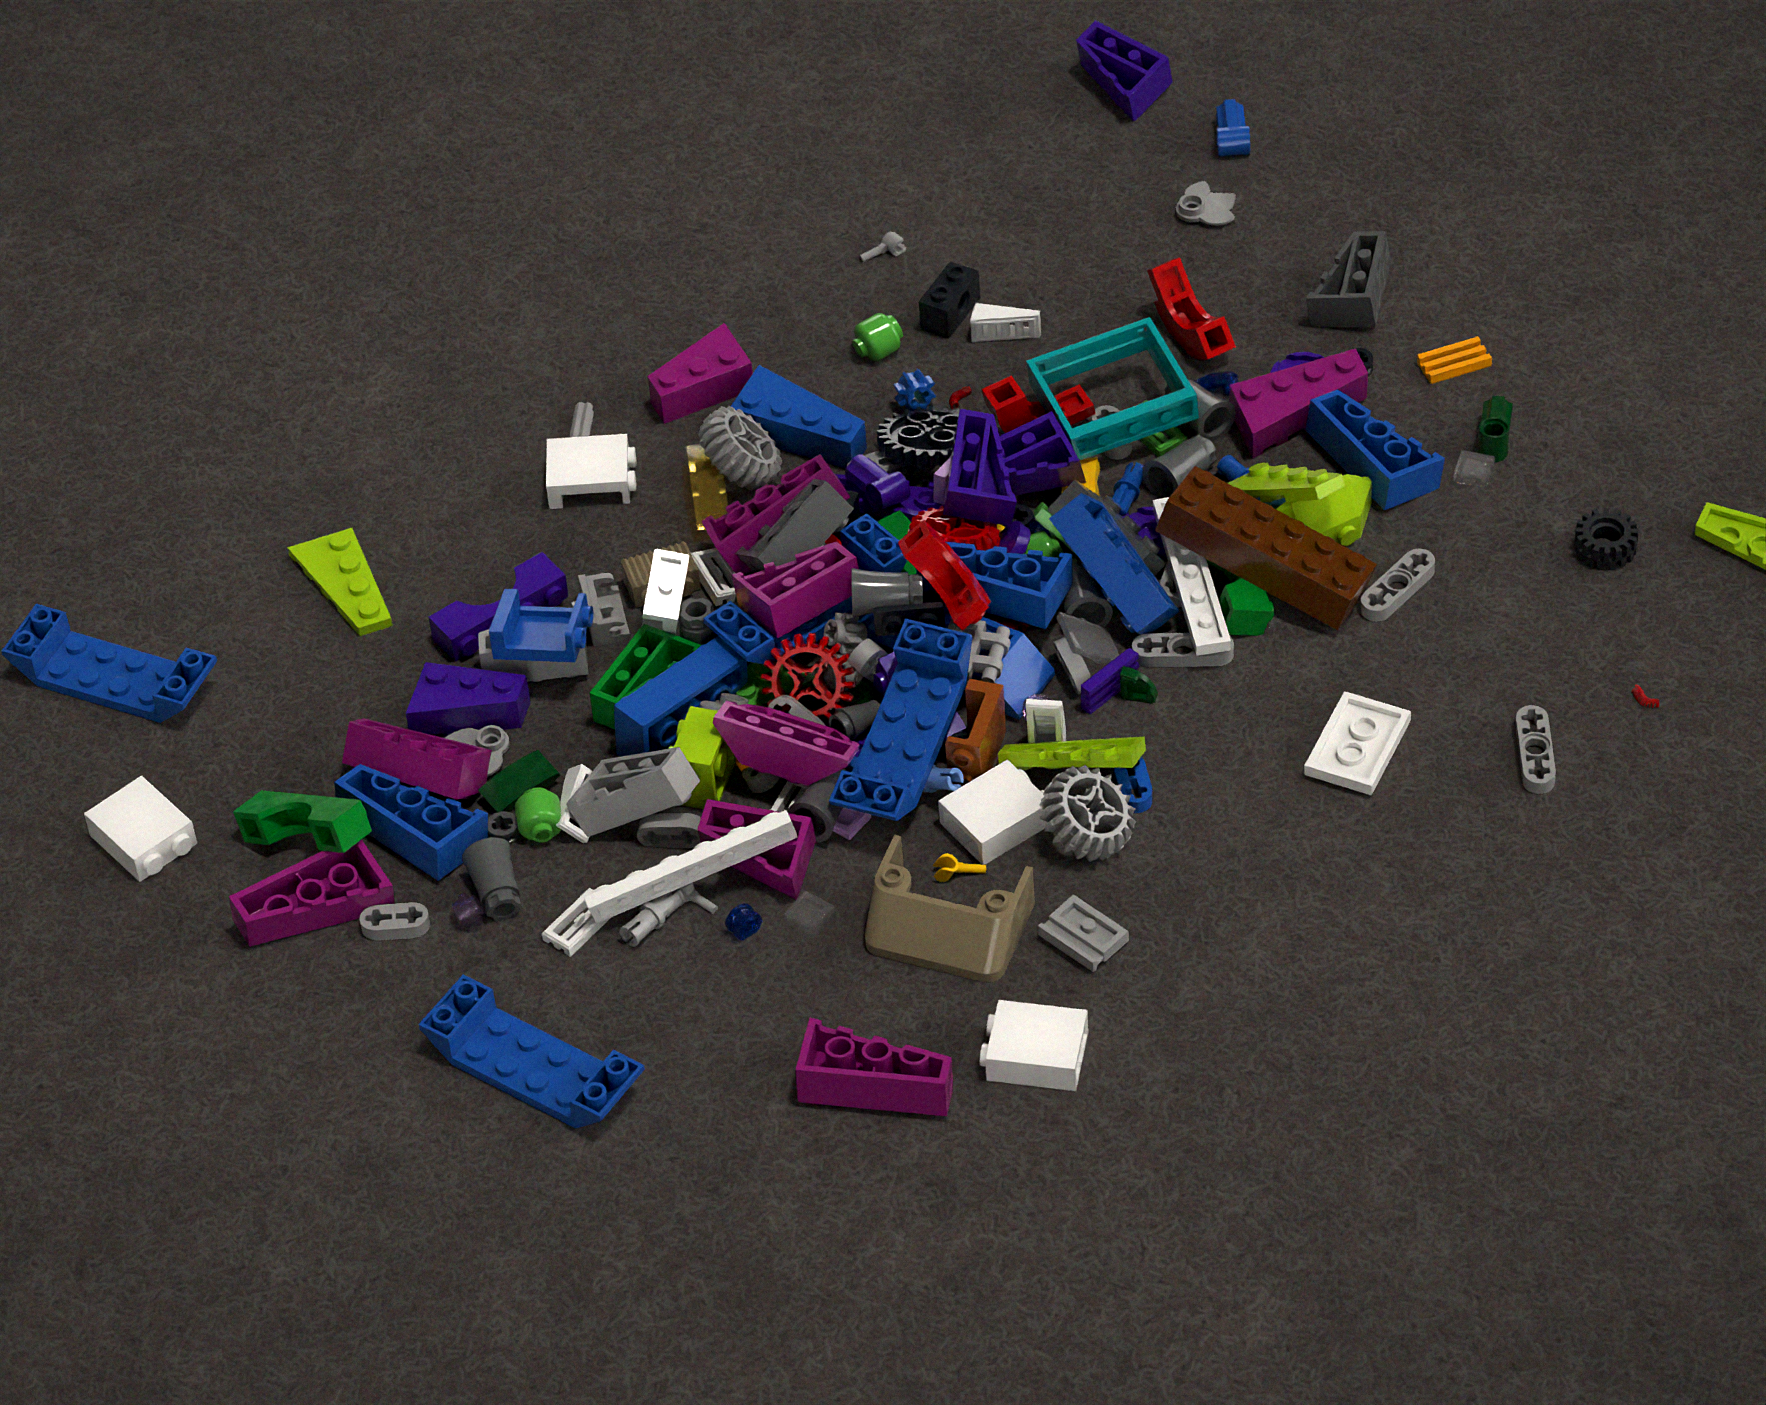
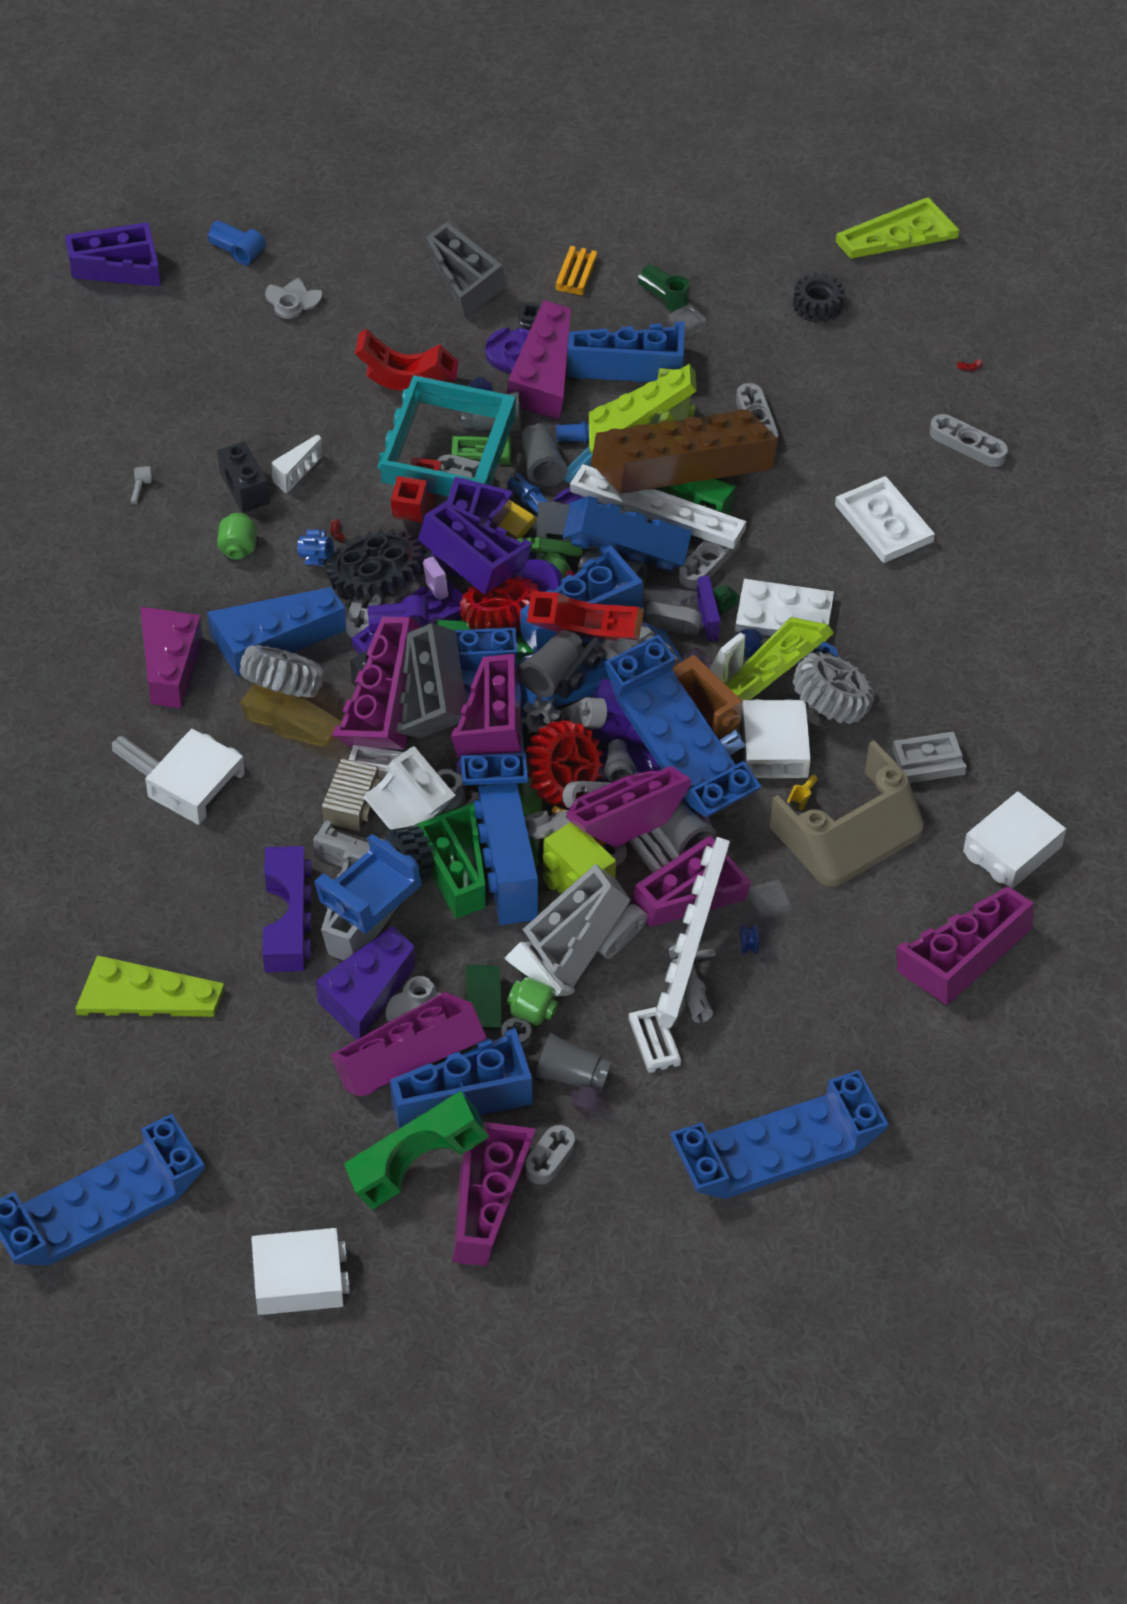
camera: 60 degrees left, 5 degrees up
none -> black wheel [384,825,433,883]
none -> white plate [735,579,834,643]
none -> clear blue bush [736,629,763,657]

